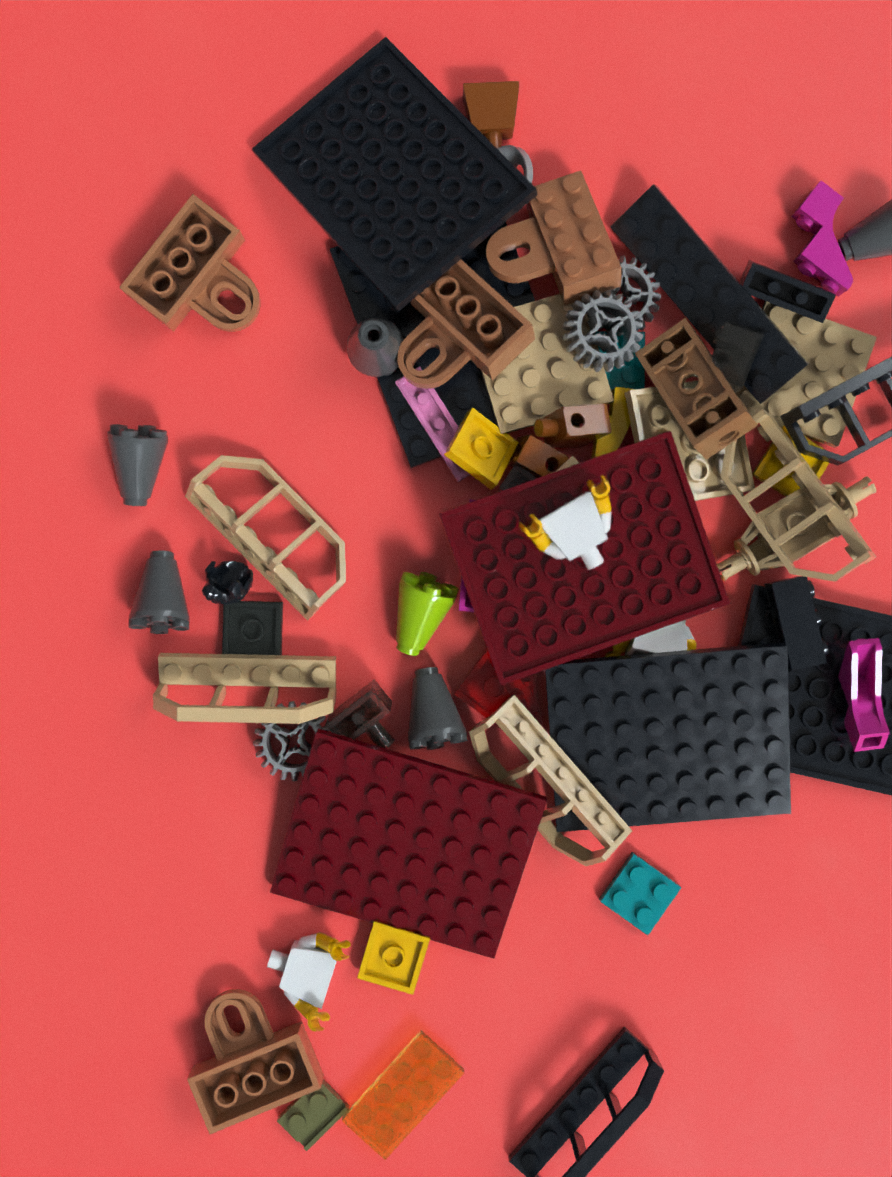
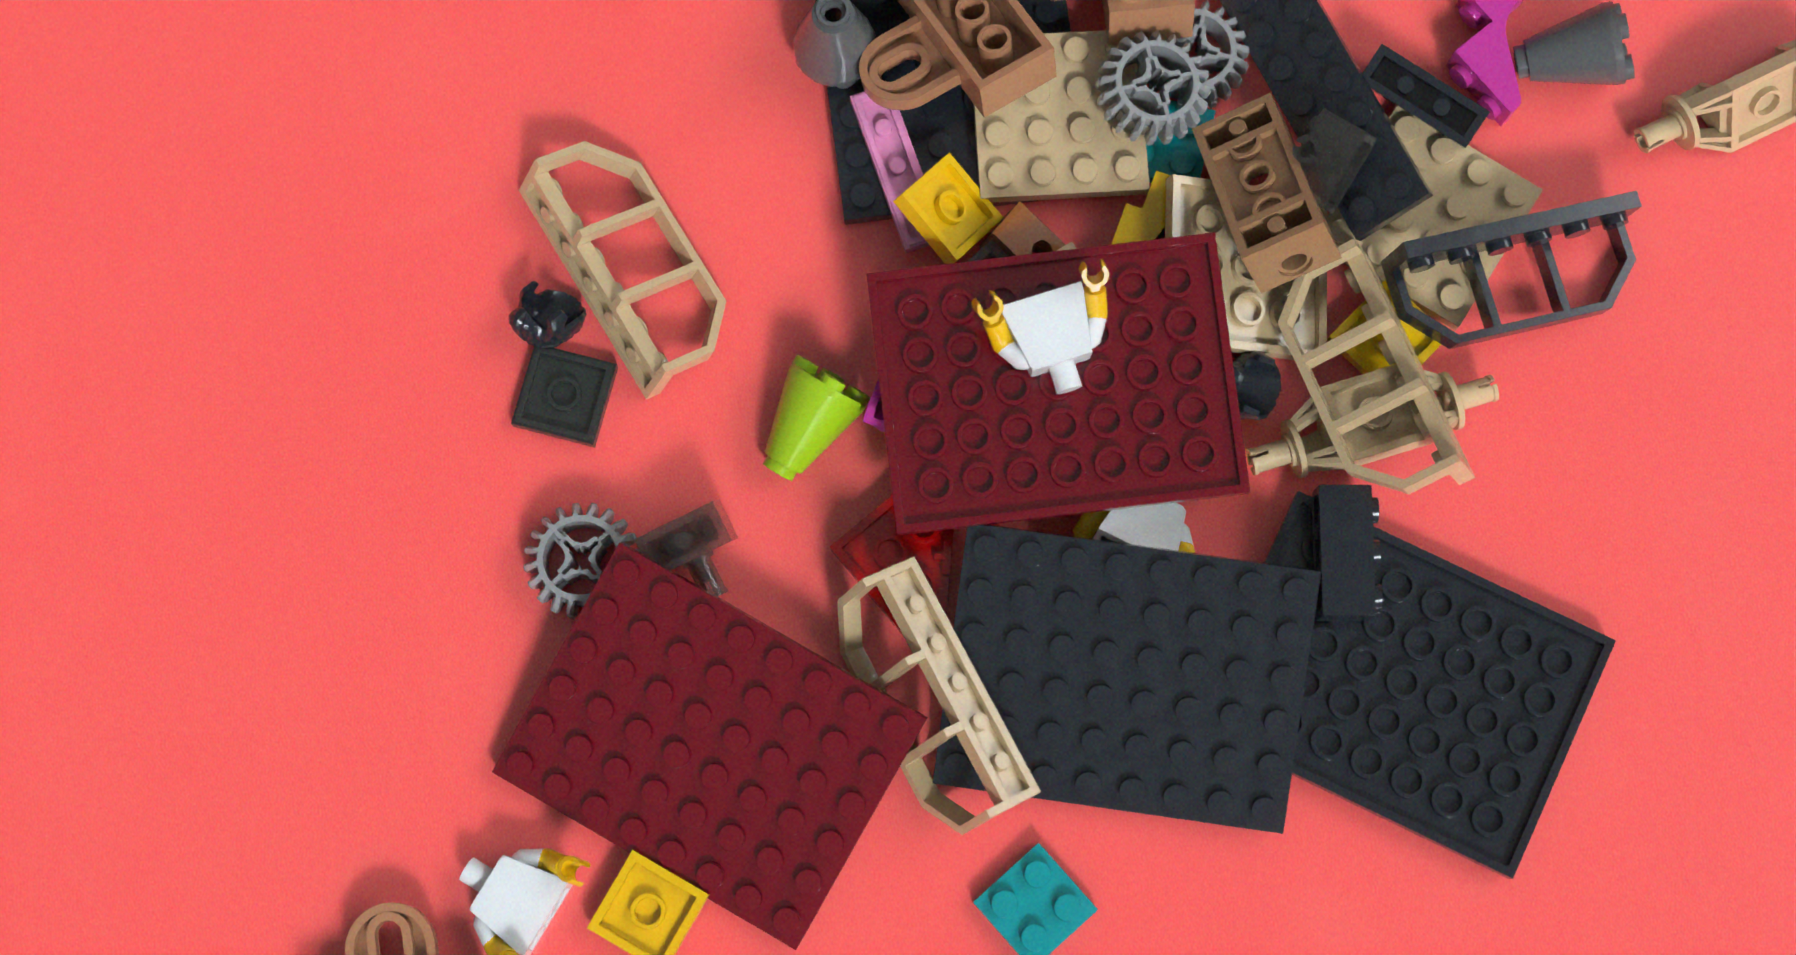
camera: 15 degrees right, 10 degrees down
dark grey cone [107,424,168,506] -> none
dark grey cone [128,551,190,634] -> none
tan plate [153,653,336,724] -> none
dark grey cone [408,667,468,750] -> none
dark orange torso [534,404,612,448] -> none
dark pink arch [838,638,890,752] -> none
none -> black hair [1233,351,1281,420]

